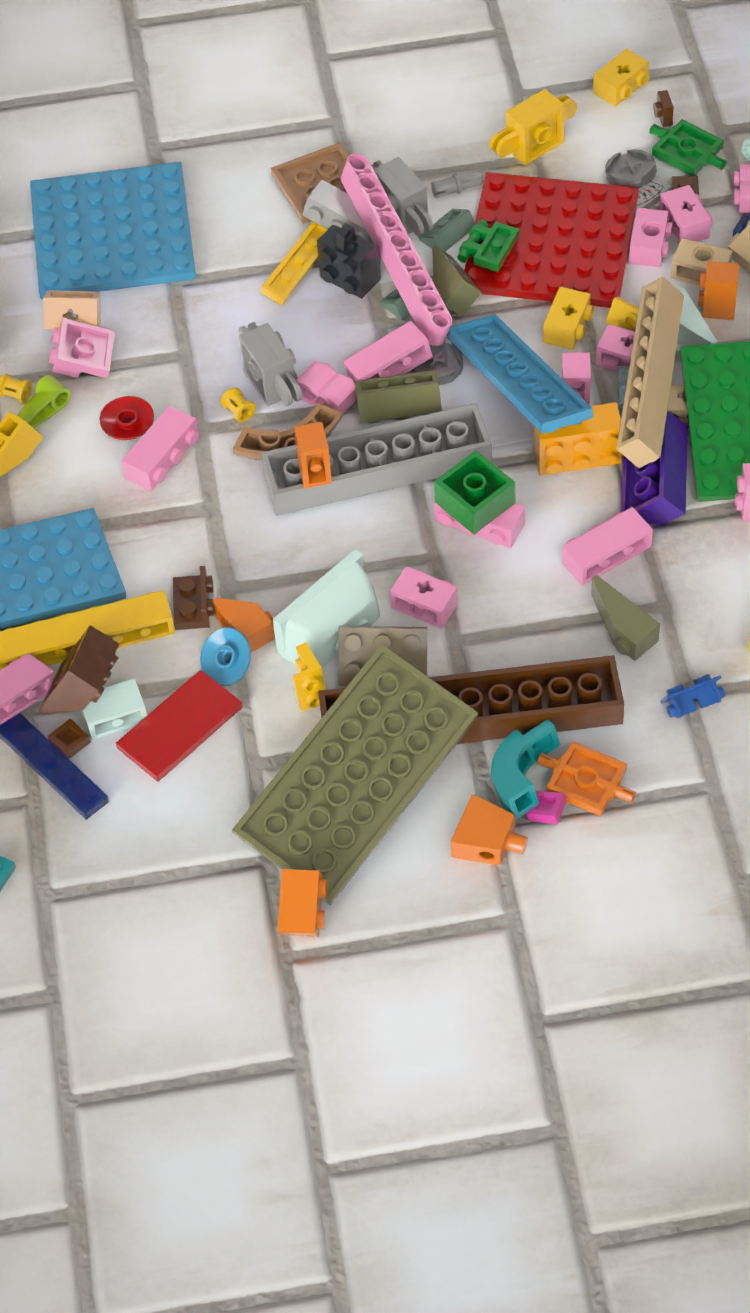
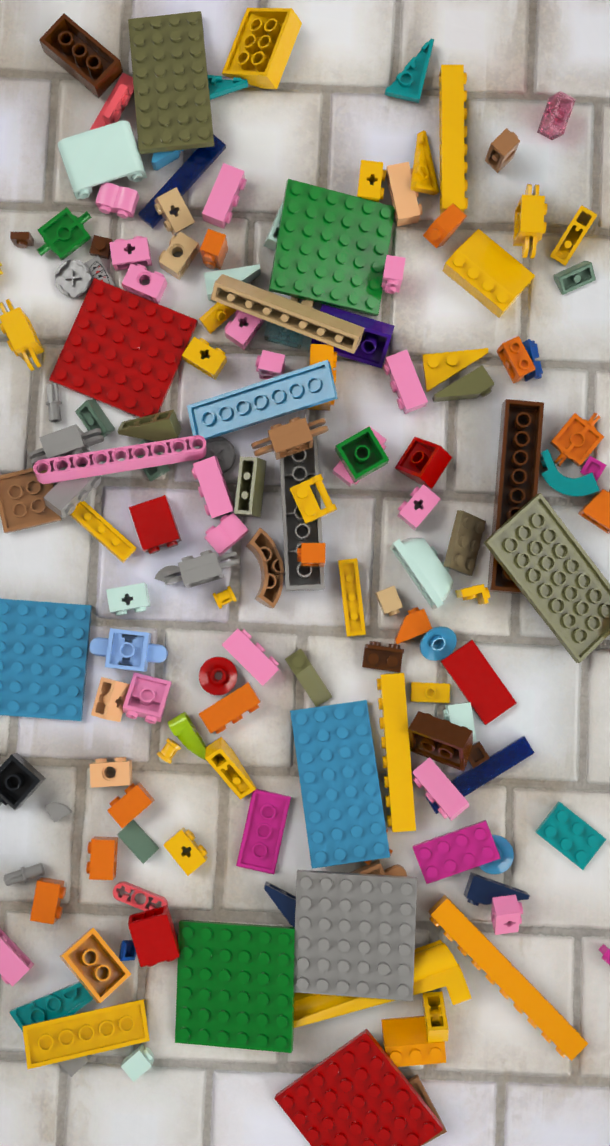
camera: 85 degrees left, 30 degrees up
black hinge [317,222,381,299] -> none
green plate [457,219,519,272] -> none
none -> light blue brick [89,628,168,672]
none -> light aqua brick [106,583,151,616]
none -> red brick [129,495,182,554]
none -> orange brick [199,682,261,734]
none -> medium nougat brick [251,417,329,460]
none -> olive slope [285,649,332,707]
none -> yellow plate [289,474,337,524]
none -> yellow plate [338,558,366,637]
none -> tan brick [375,586,403,617]
none -> red slope [395,437,452,489]
none -> yellow plate [410,682,450,703]
none -> yellow wing [422,348,489,392]
none -> orange bracket [497,336,536,384]

